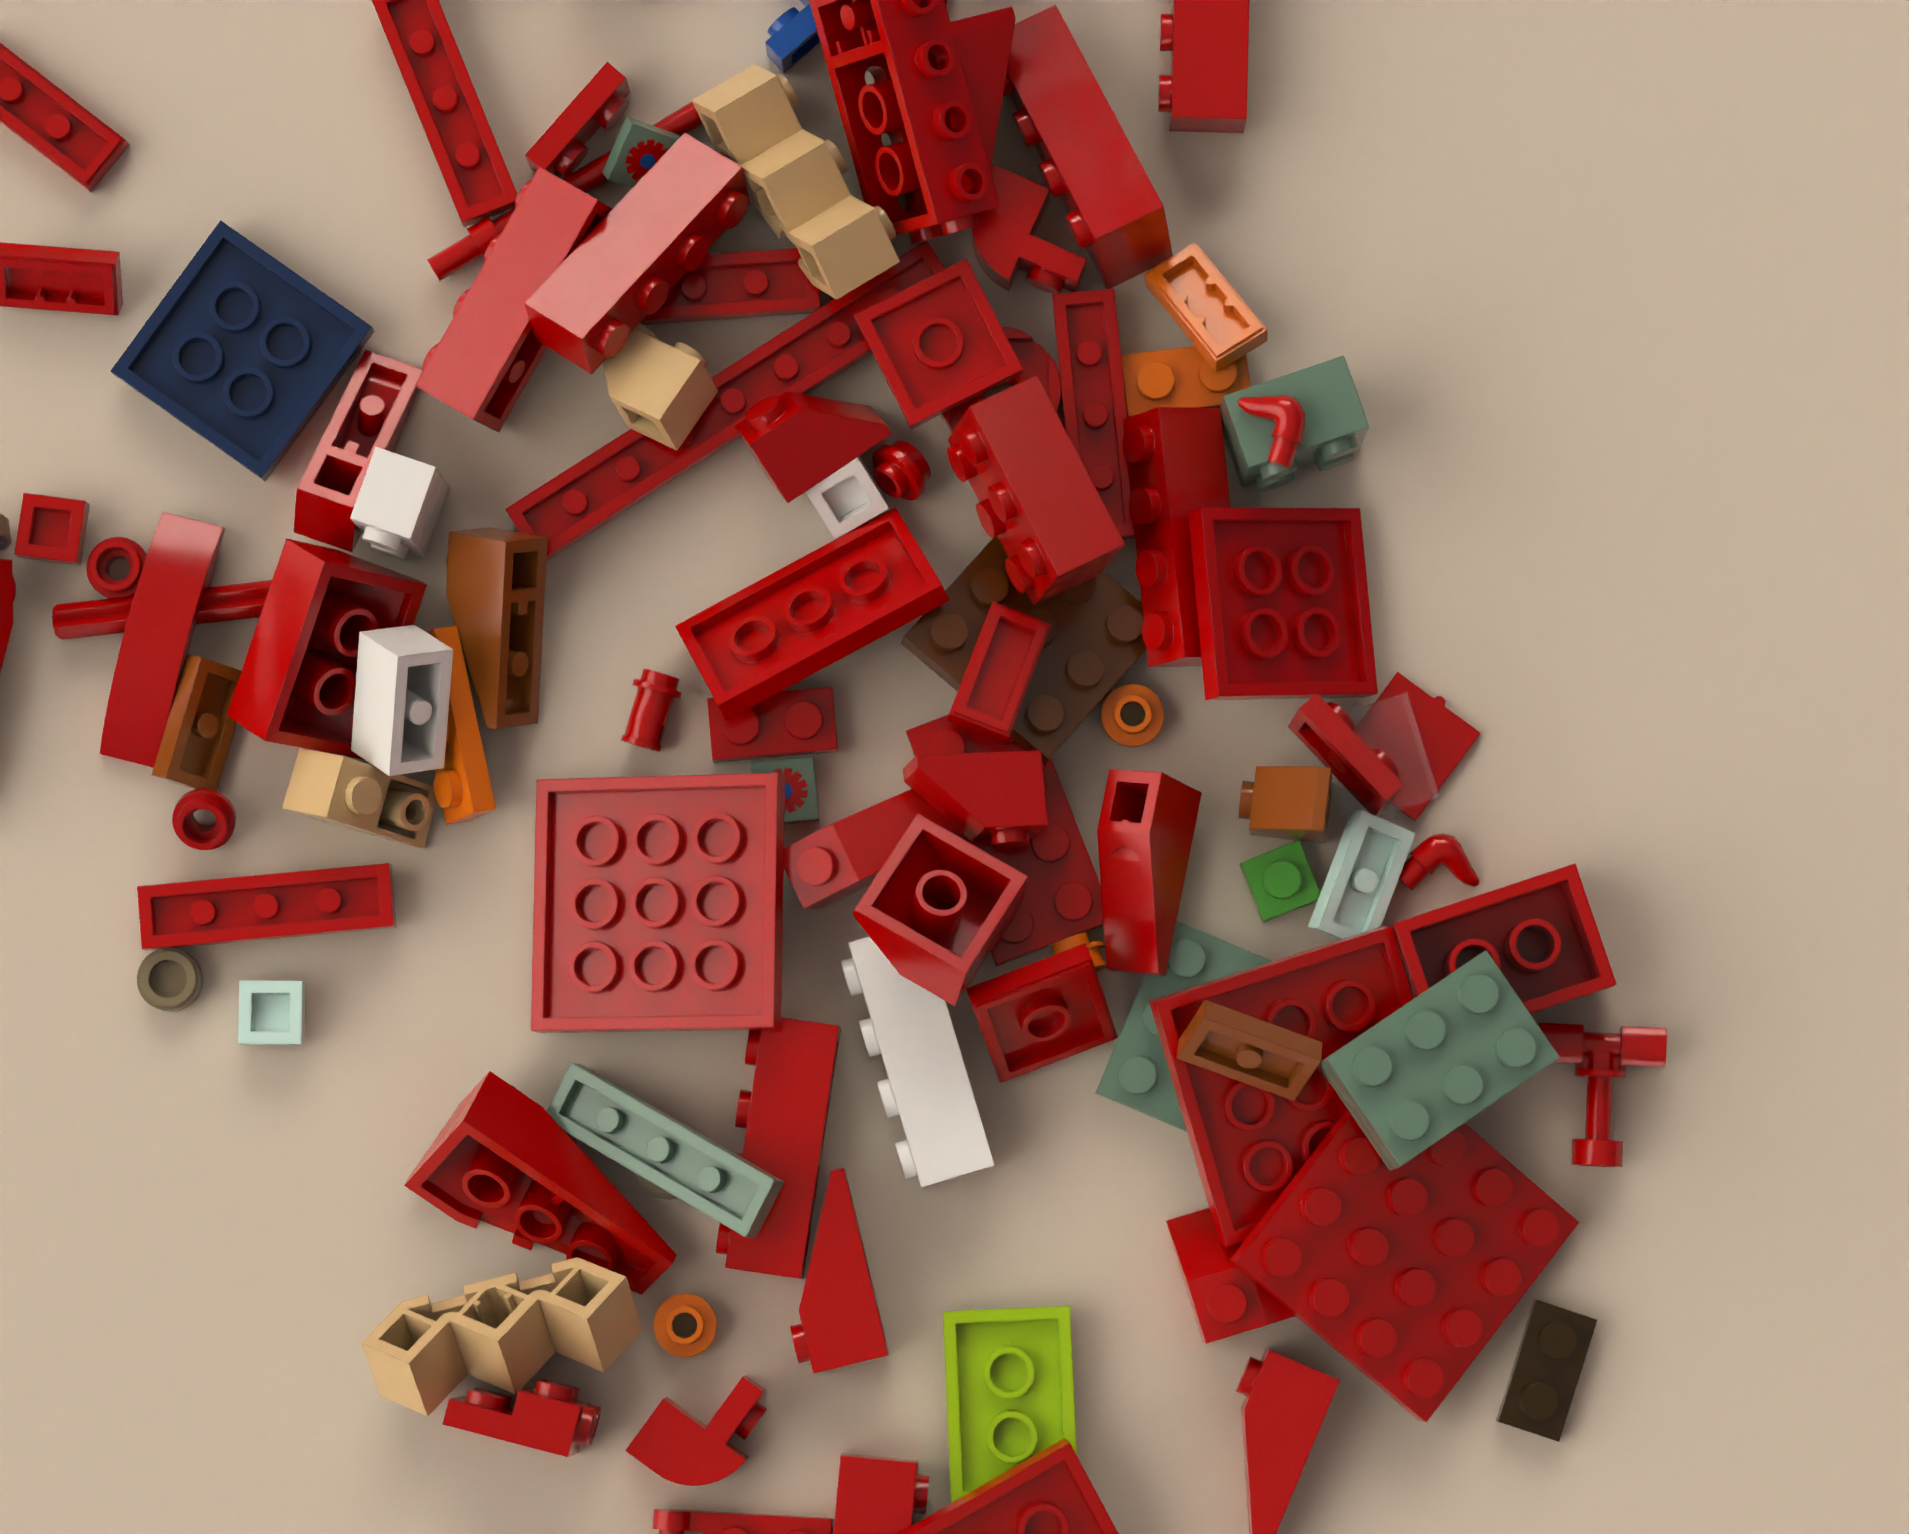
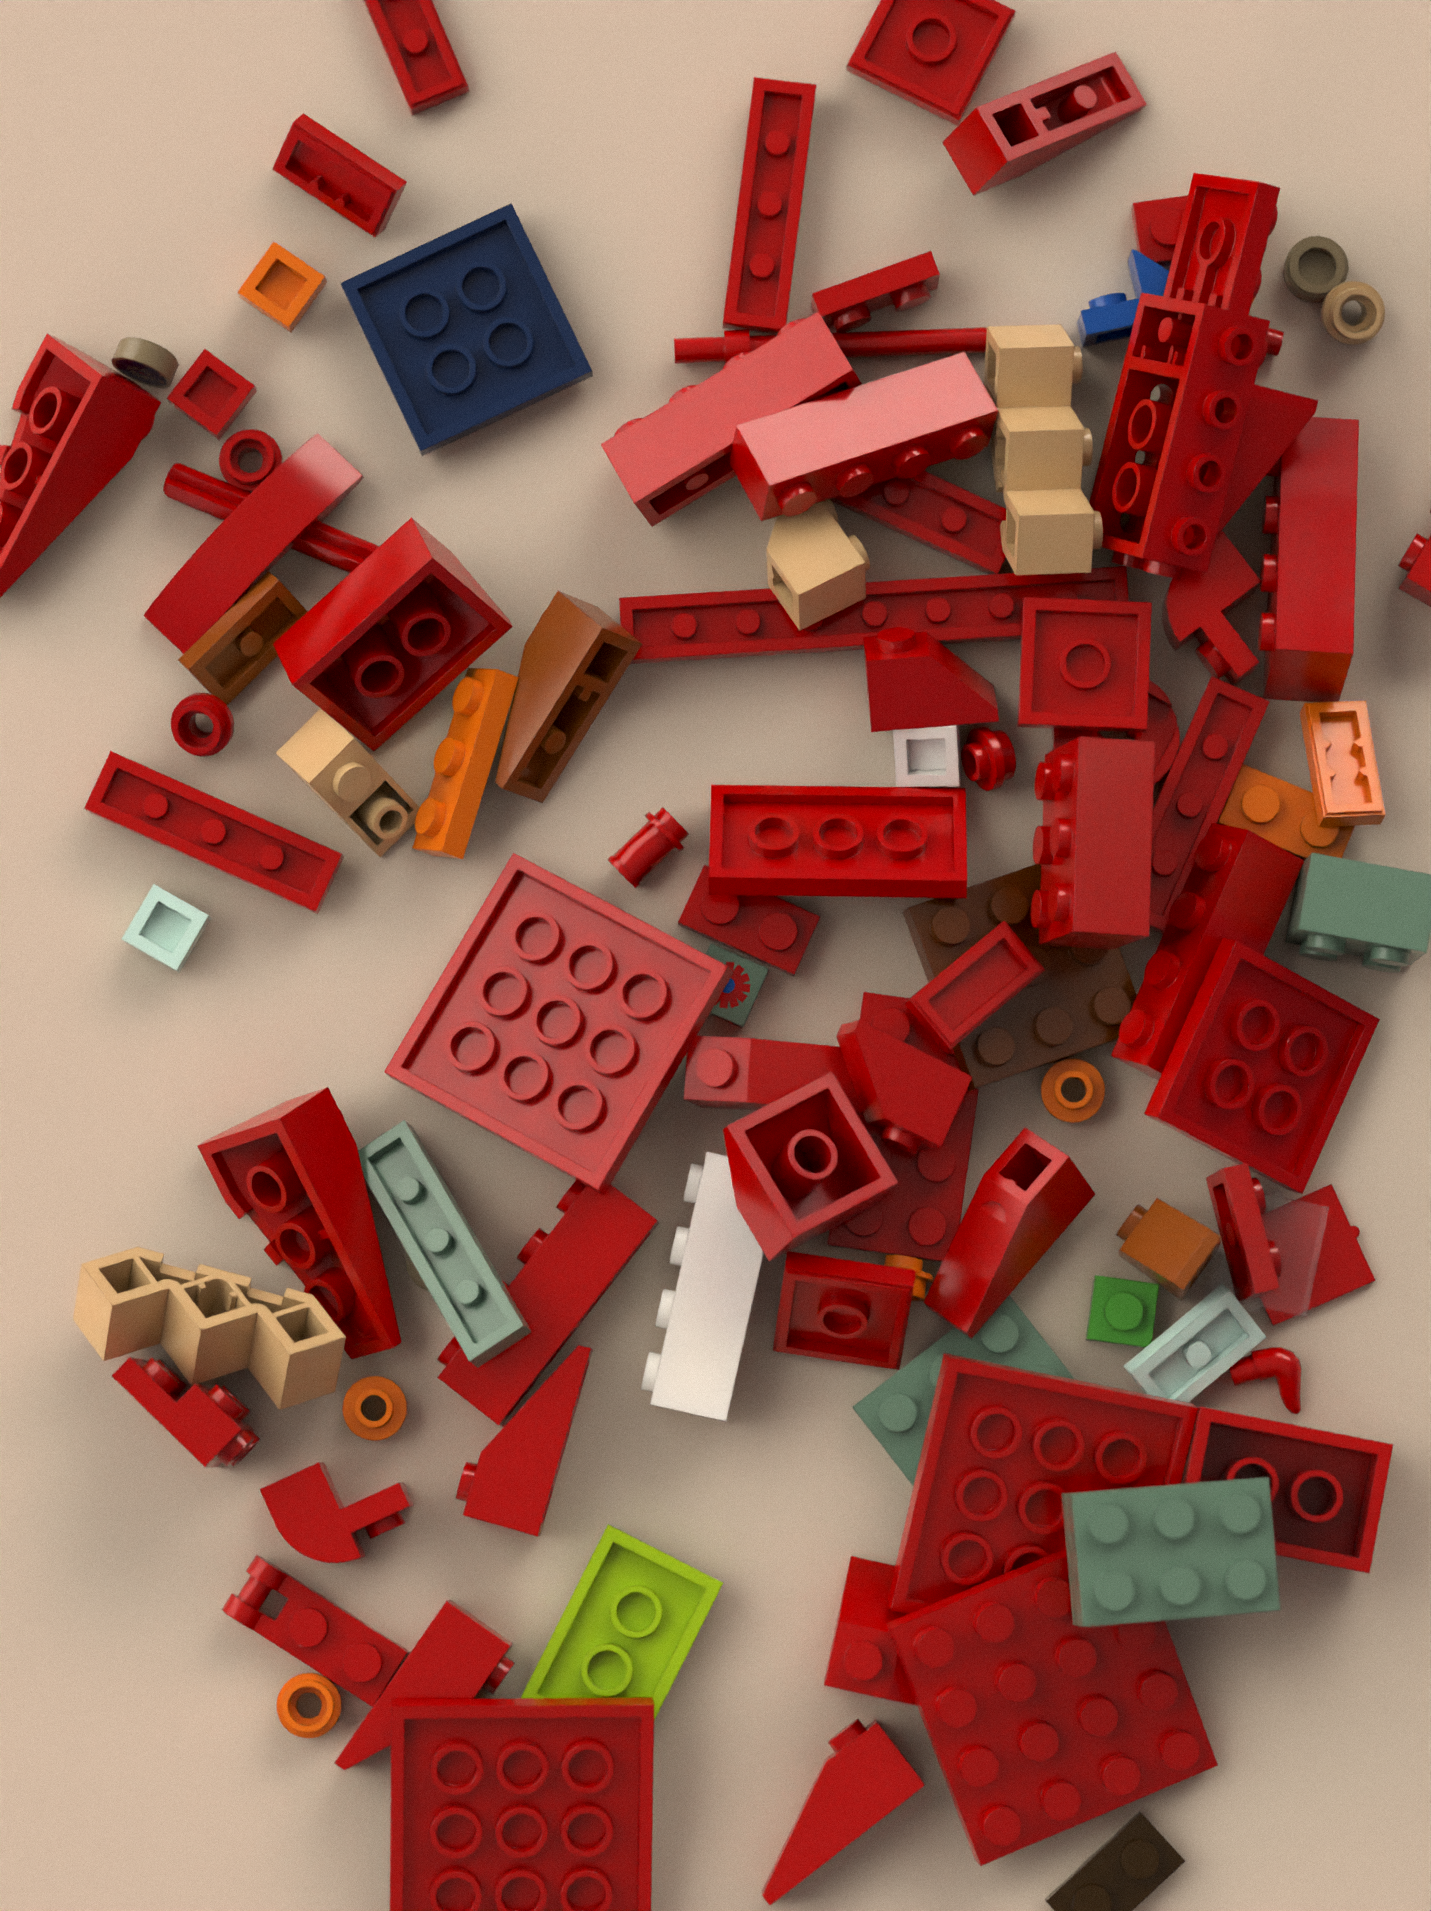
camera: 30 degrees right, 0 degrees up
dark tan tile [137,948,203,1012] -> none
red slope [293,349,422,553] -> none
white brick [350,447,449,561] -> none
white brick [351,625,453,776] -> none
sand green tile [602,116,681,188] -> none
dark orange plate [1177,1000,1322,1101] -> none
red animal [1238,395,1305,469] -> none
red bar [1537,1023,1667,1167] -> none
none -> orange plate [237,241,327,333]

